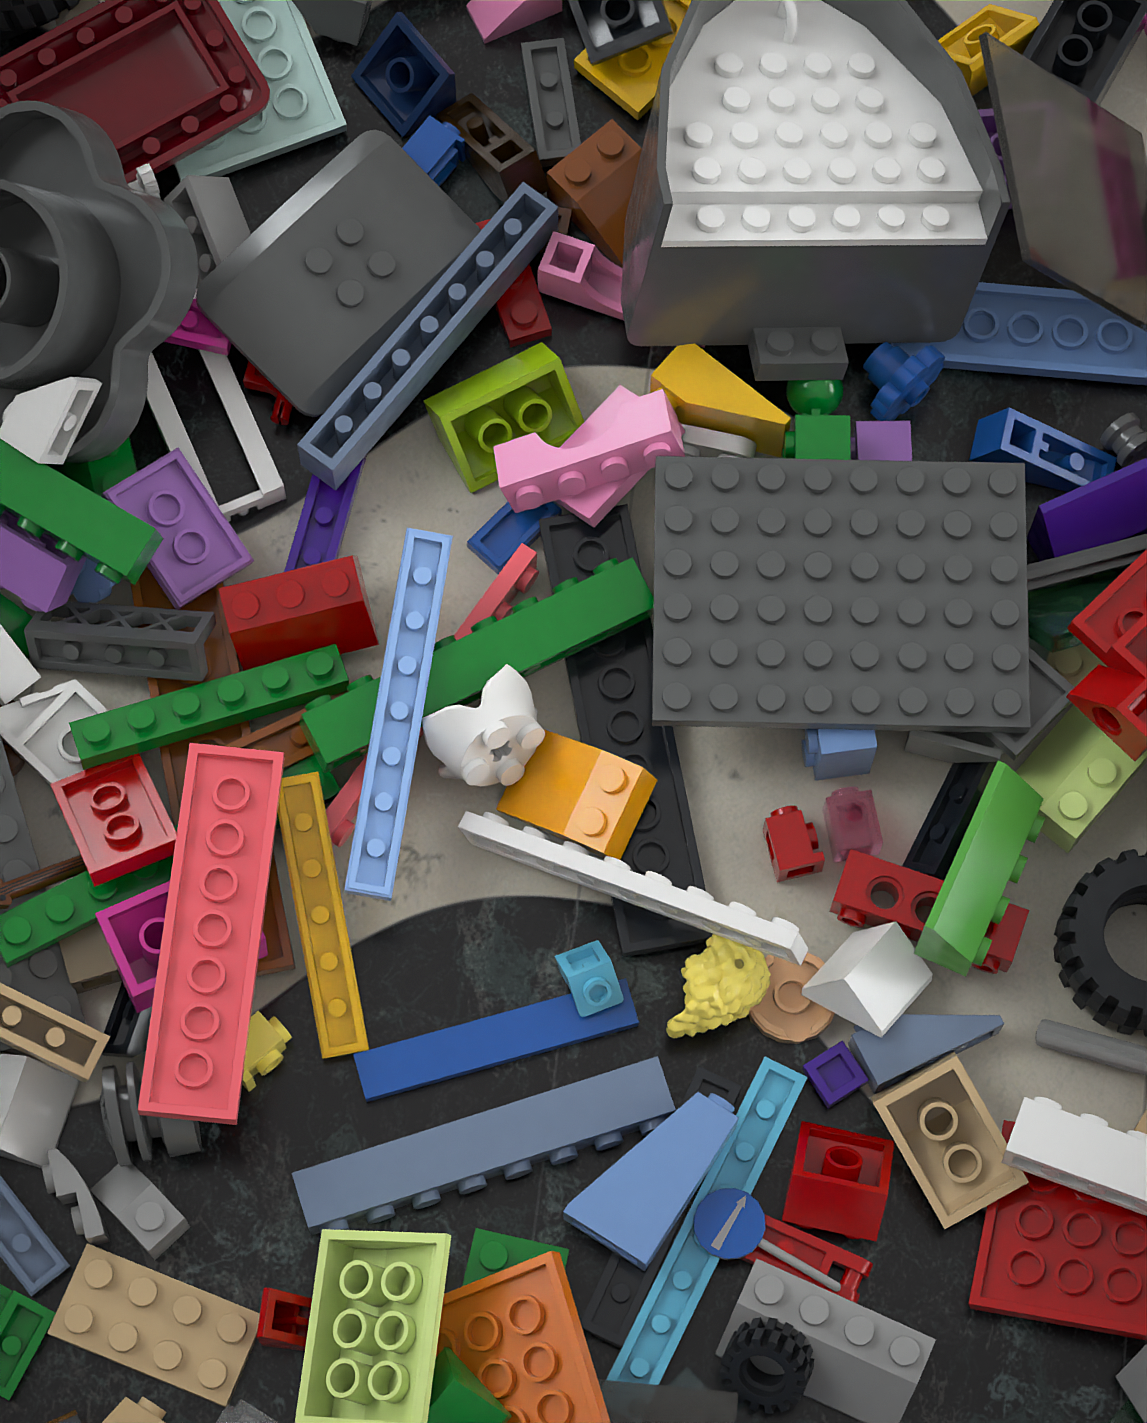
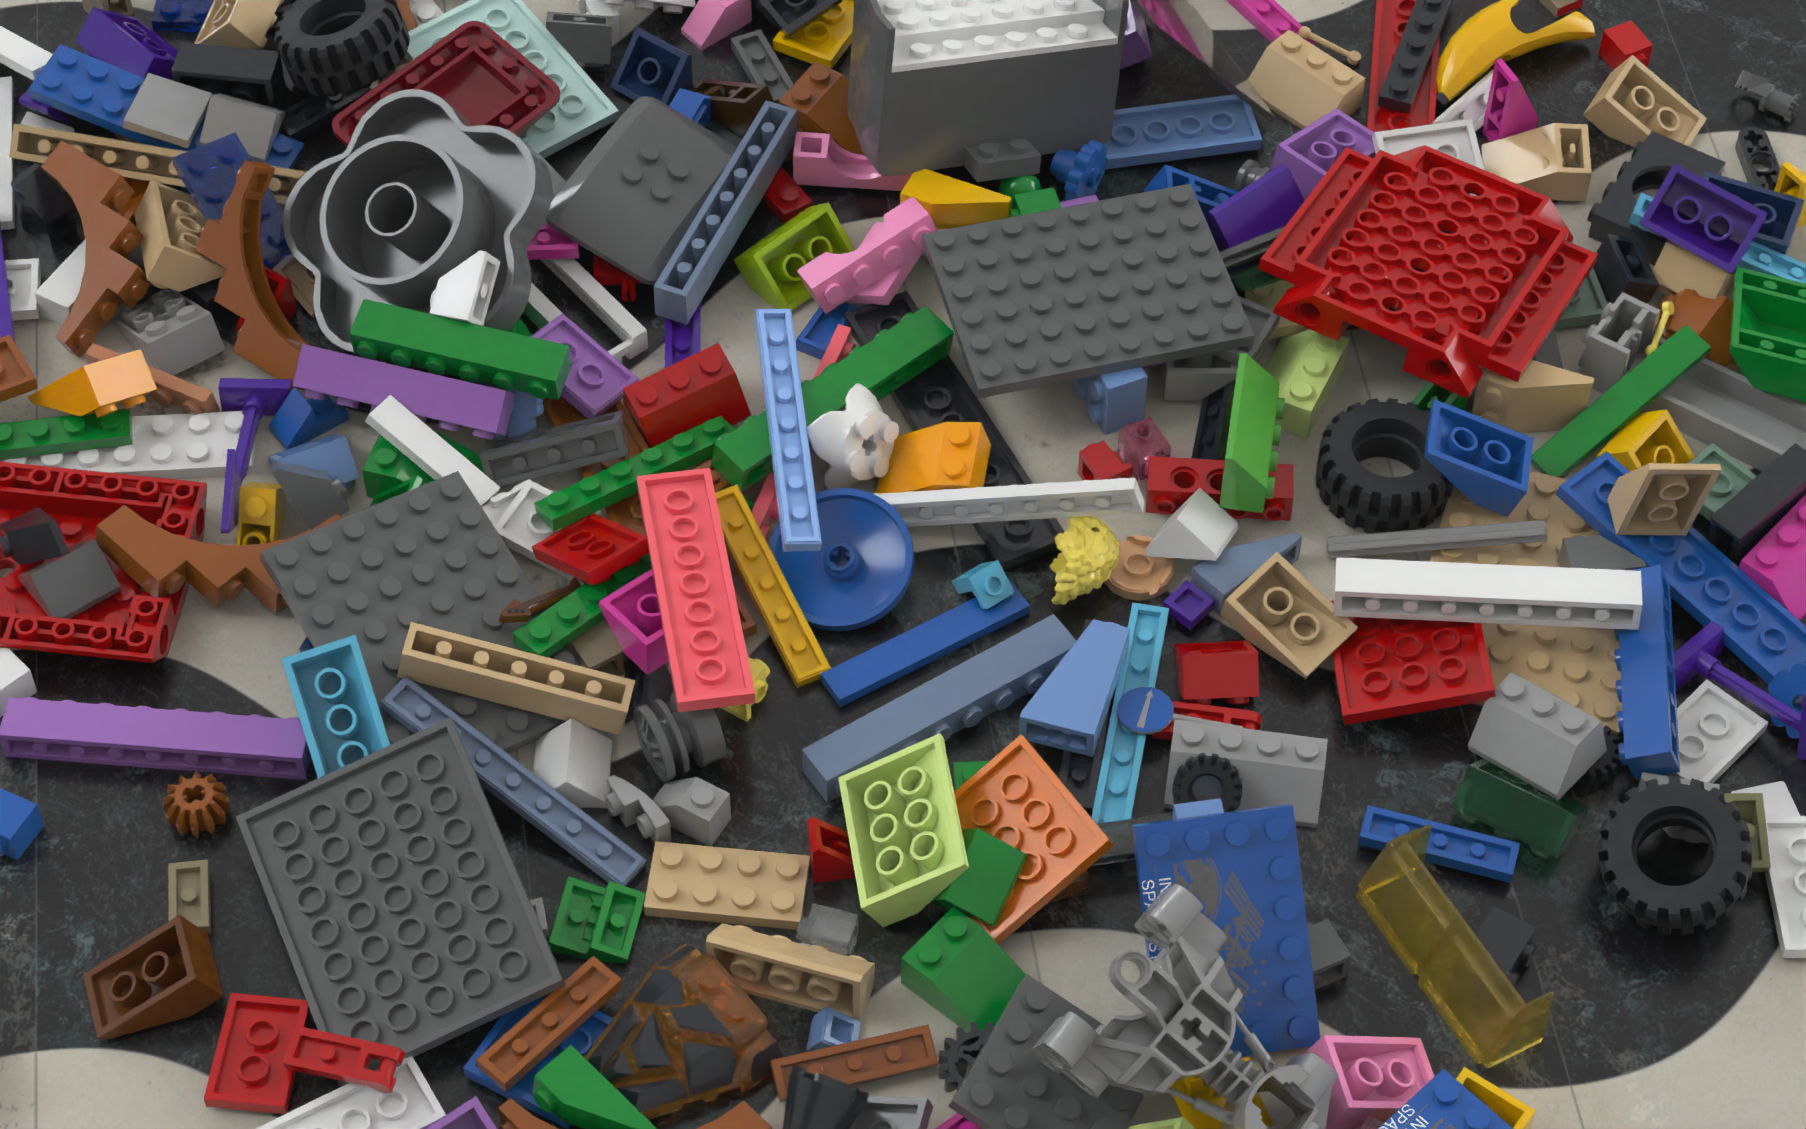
camera: 15 degrees left, 20 degrees down
none -> blue dish [769,488,915,631]

